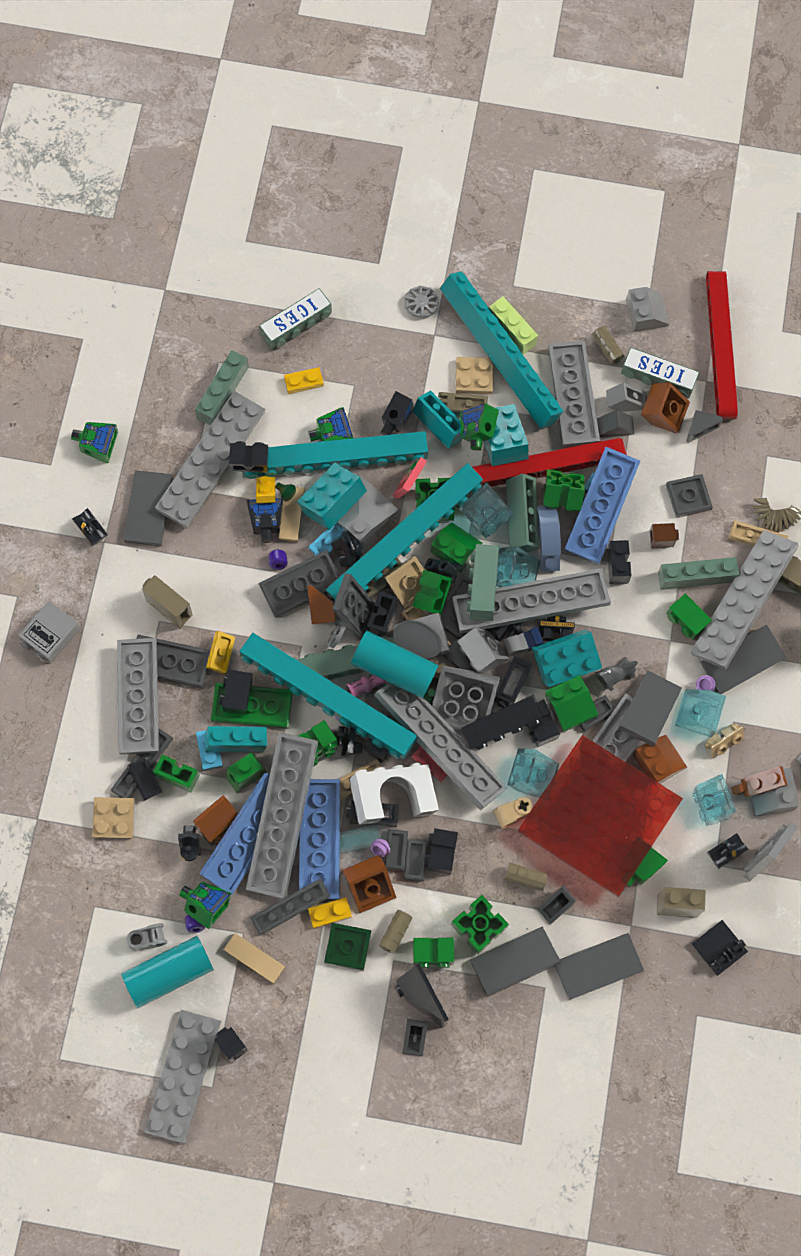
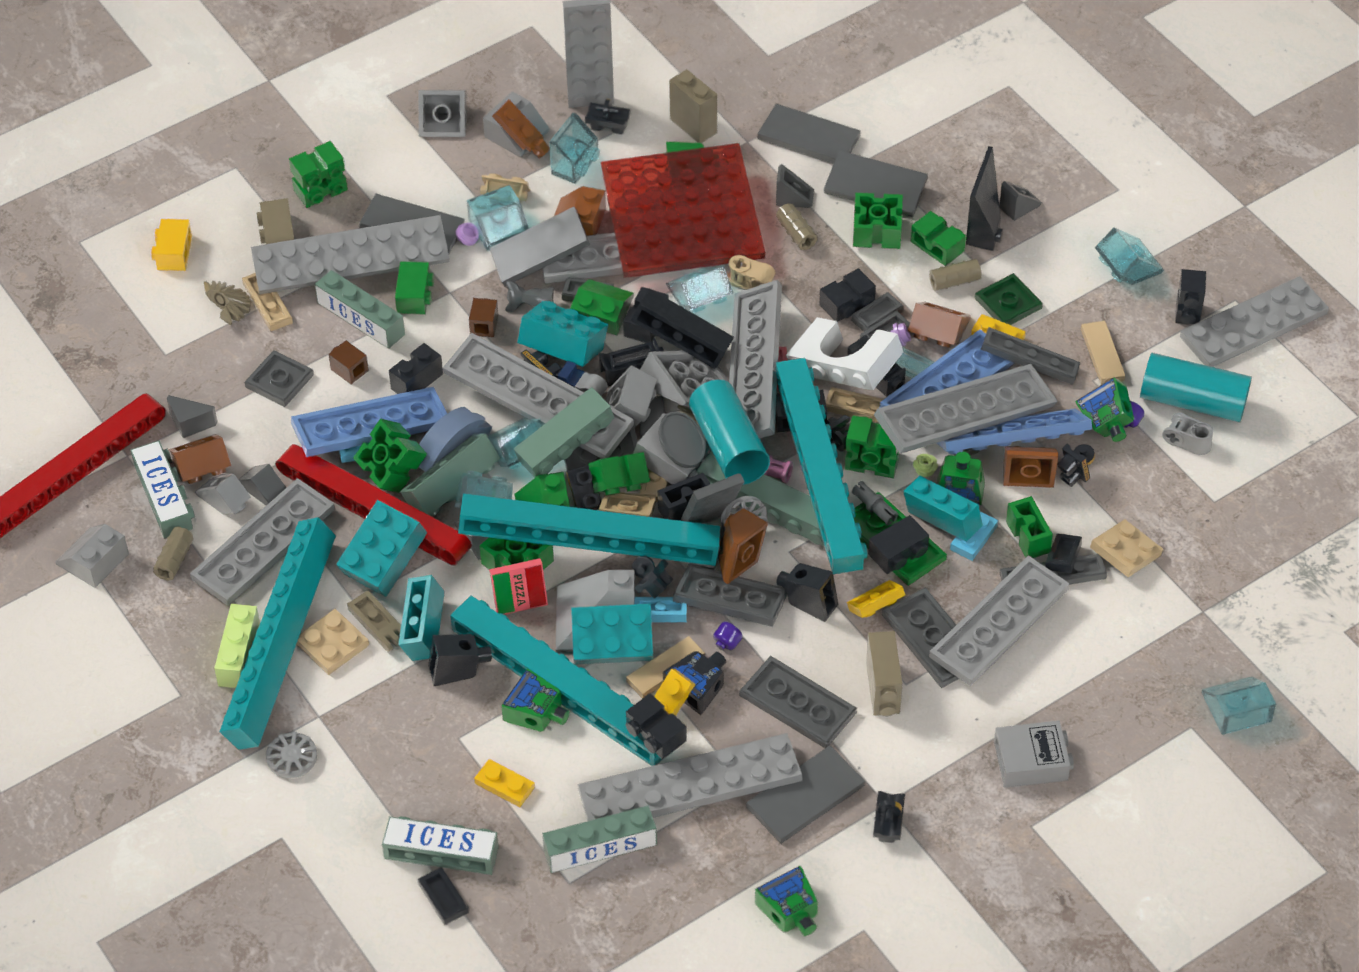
camera: 130 degrees left, 20 degrees down
dark green rock [275,482,296,501] -> none
green torso [460,403,499,451] -> none
black hinge [692,920,748,976] -> none
none -> black tile [417,867,469,925]
none -> reddish brown brick [469,298,499,338]
none -> dark grey tile [739,655,857,748]
none -> black torso [776,563,839,622]
none -> dark grey pin [851,481,899,526]
none -> clear light blue slope [1094,227,1164,285]

